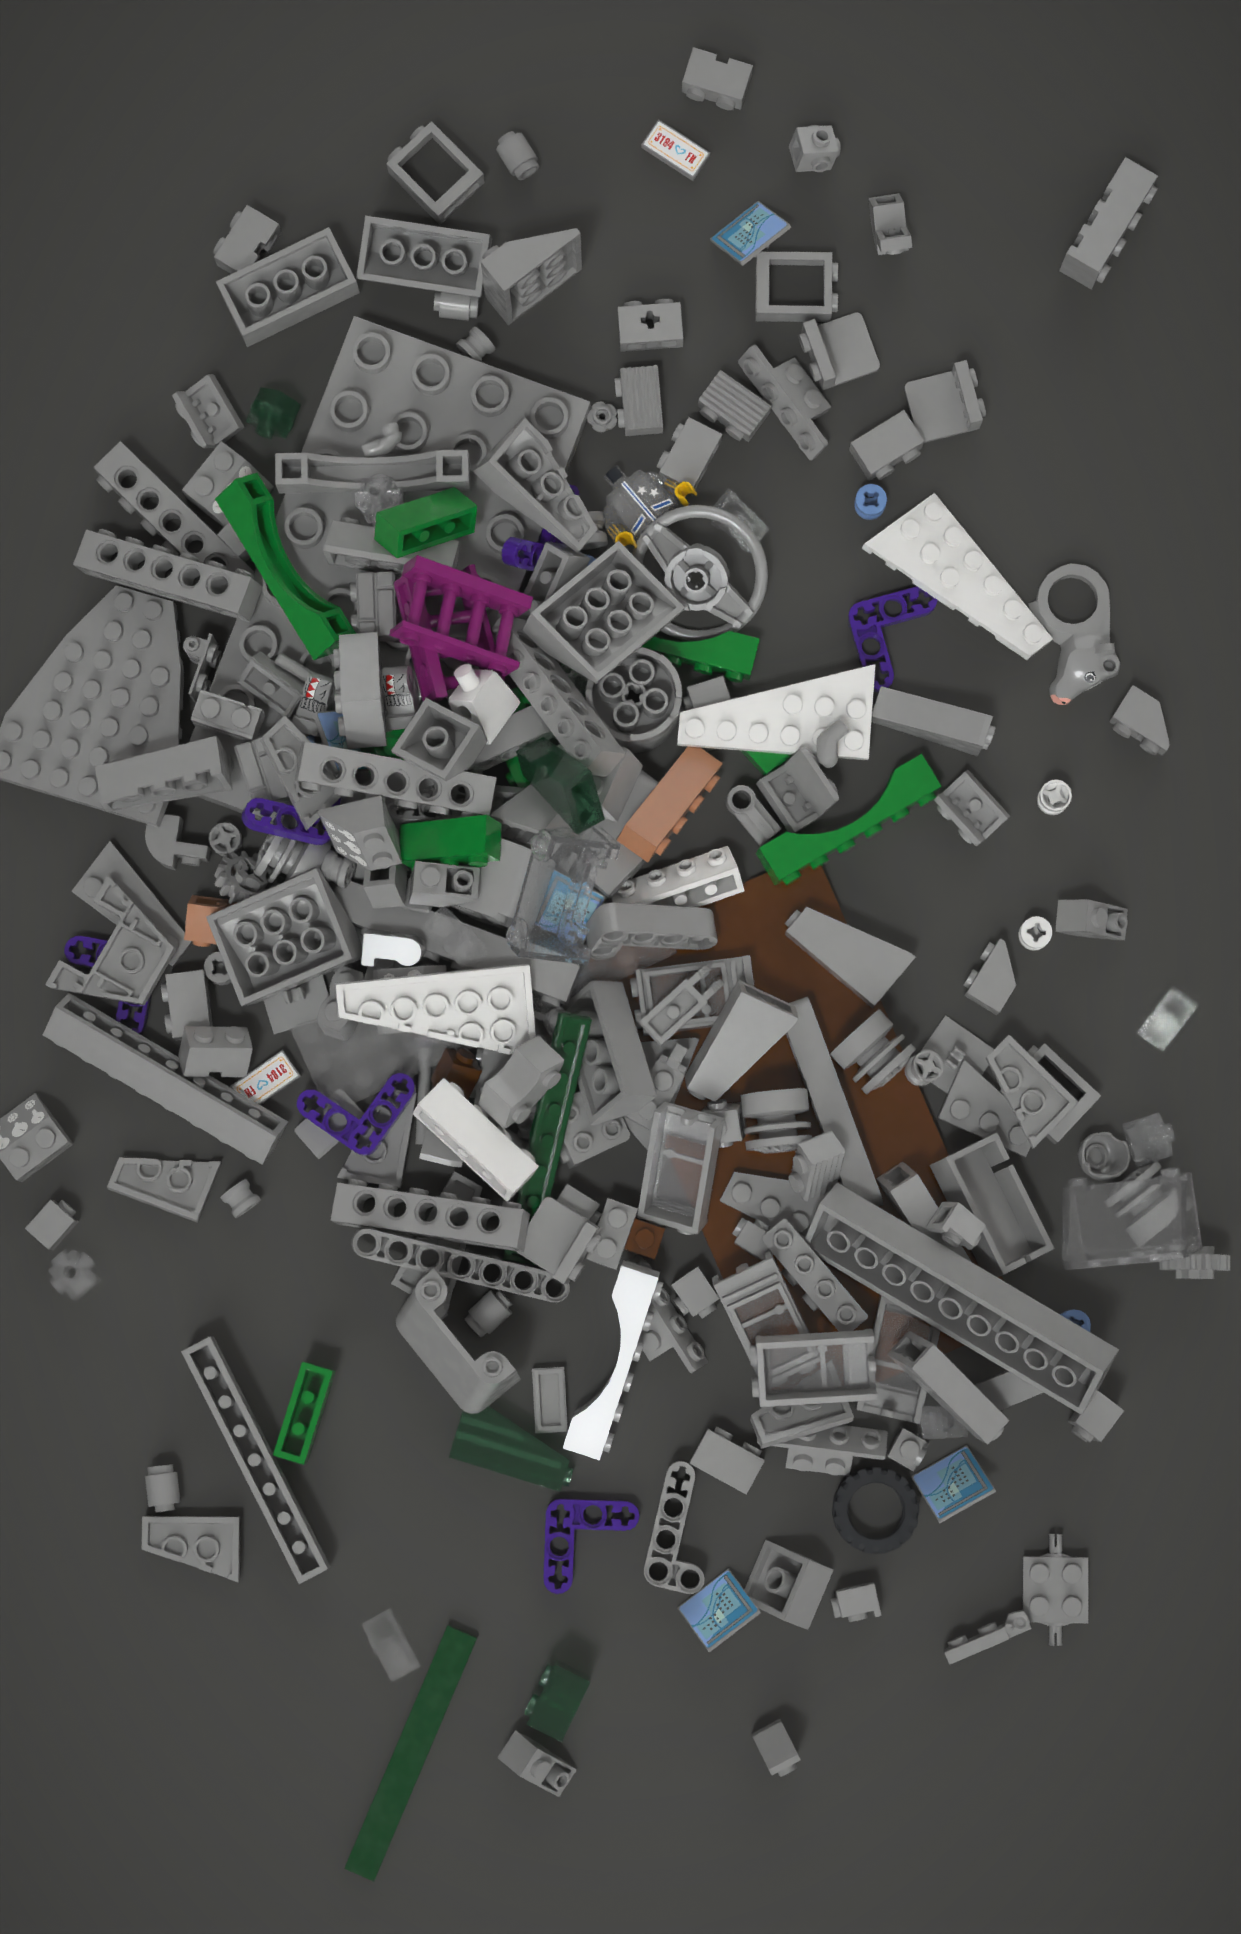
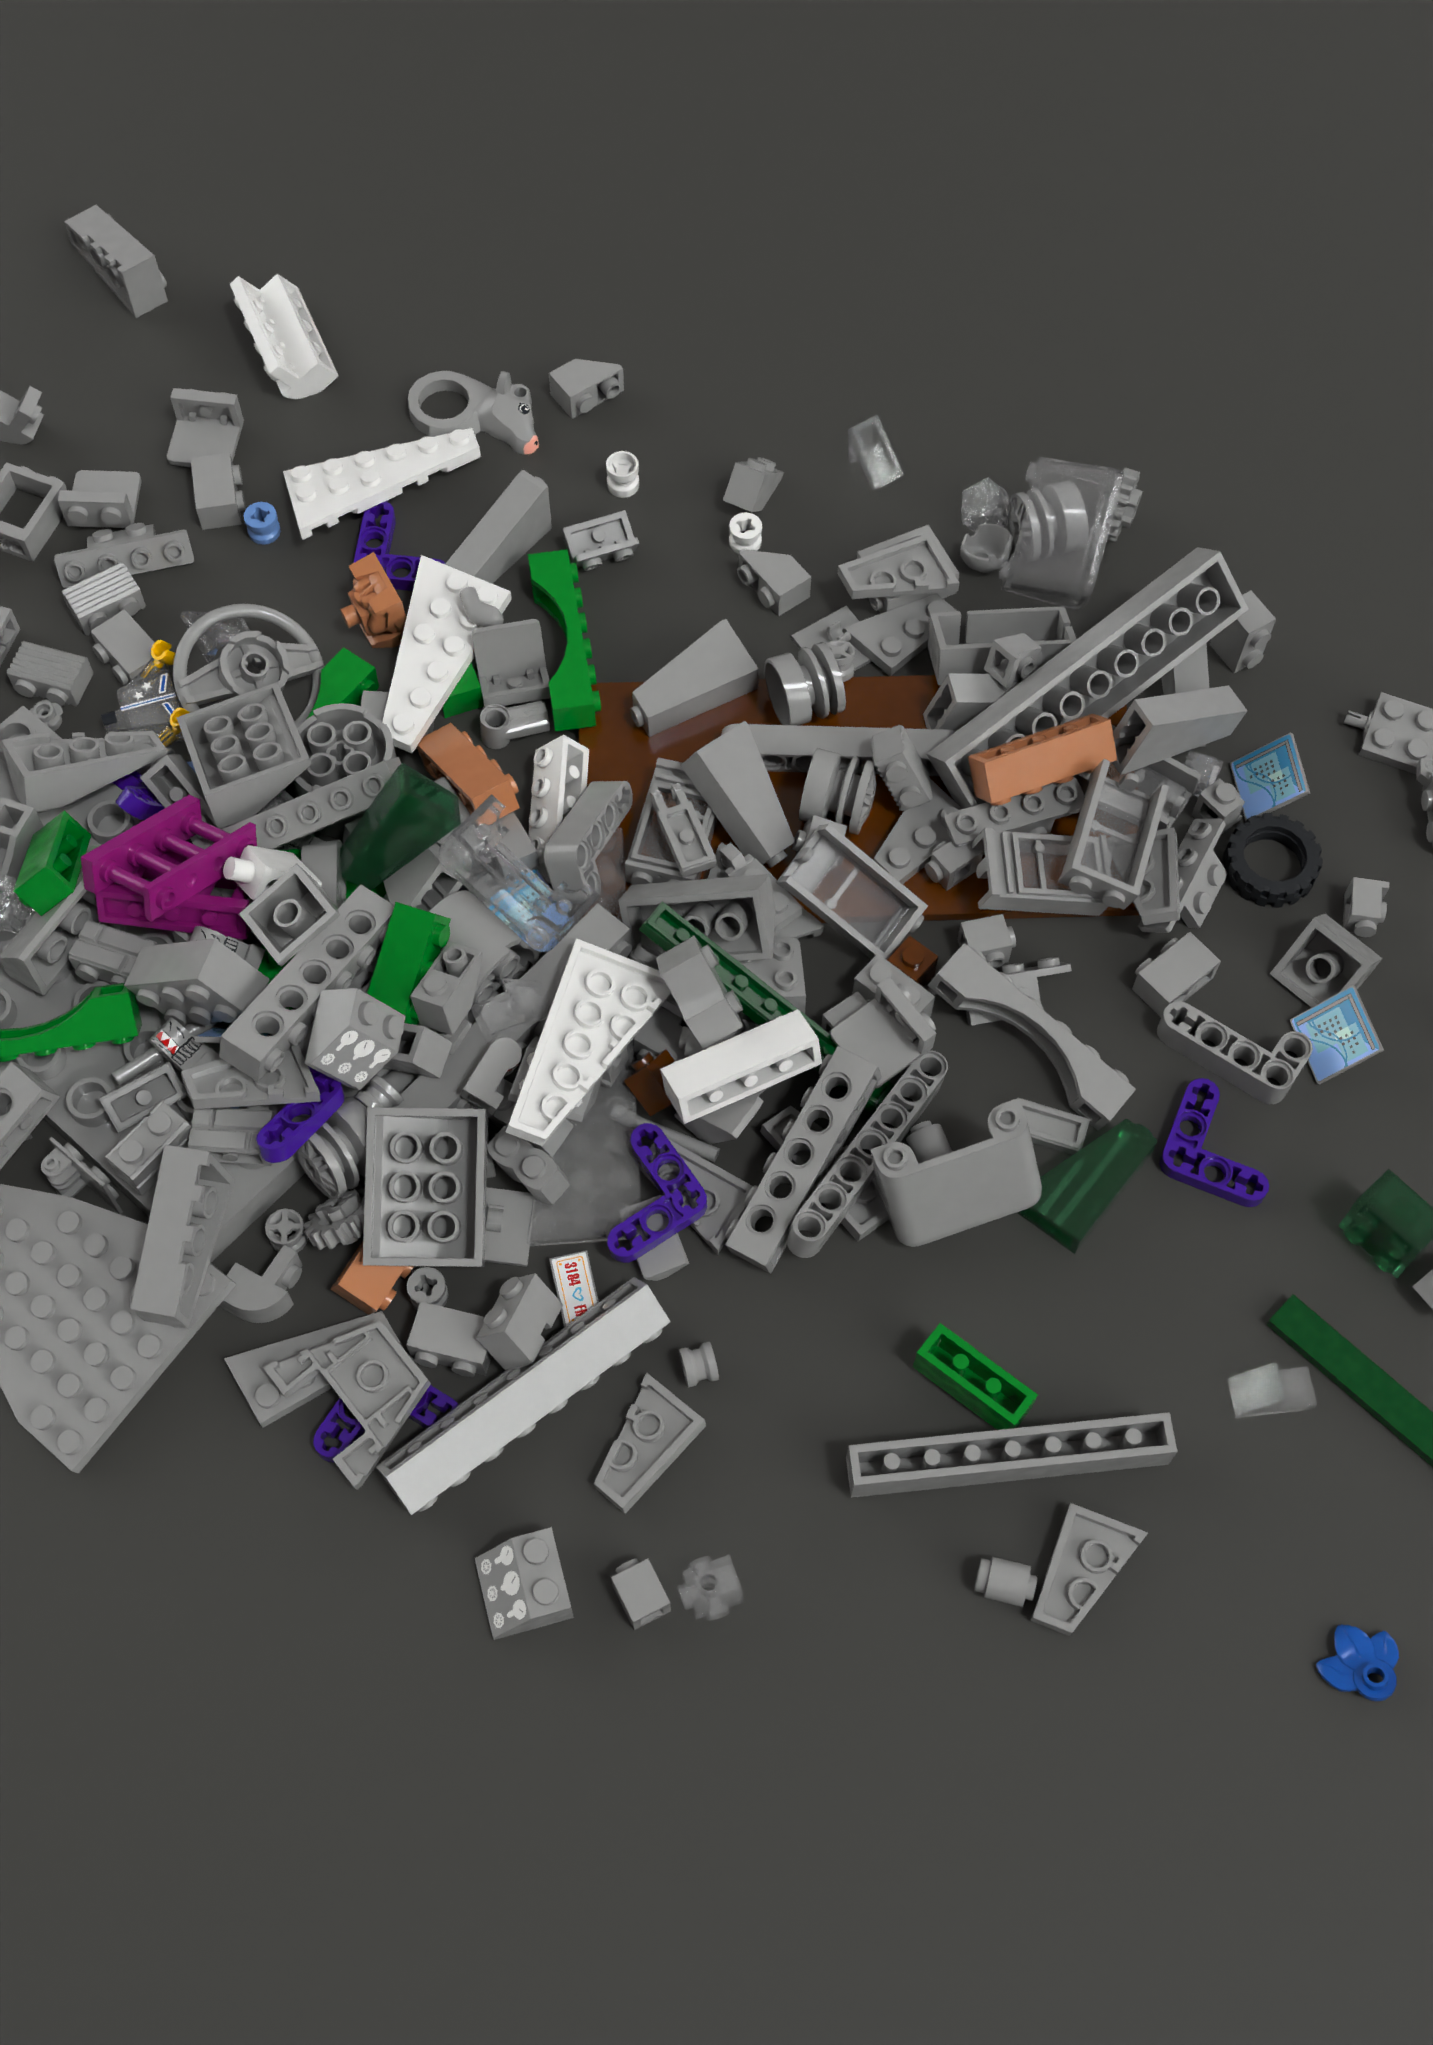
camera: 70 degrees left, 20 degrees down
none -> white brick [230,274,339,399]
none -> nougat brick [340,552,407,648]
none -> nougat brick [968,714,1117,805]
none -> blue plate [1316,1625,1399,1701]

